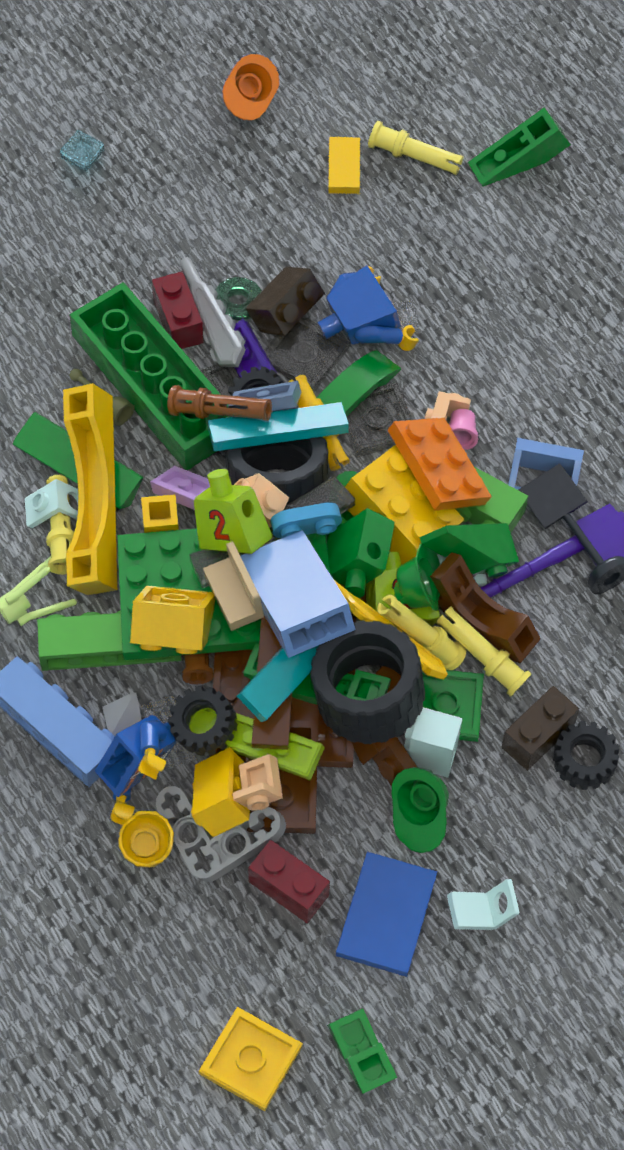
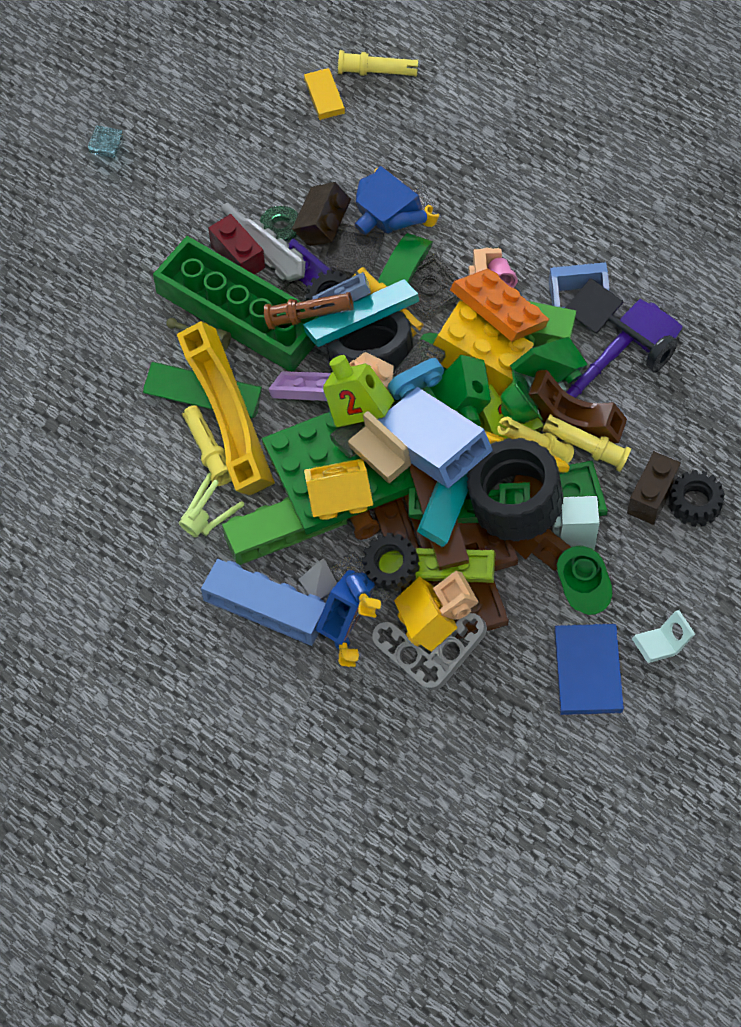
camera: 15 degrees left, 0 degrees up
light aqua bracket [25,479,78,528] -> none
yellow hair [118,811,174,867] -> none
yellow brick [141,494,179,533] -> none
yellow tile [199,1007,303,1111] -> none
orange piece [222,54,279,121] -> none
dark red brick [248,839,330,924] -> none
green slope [327,1008,397,1094] -> none
green slope [468,107,571,187] -> none

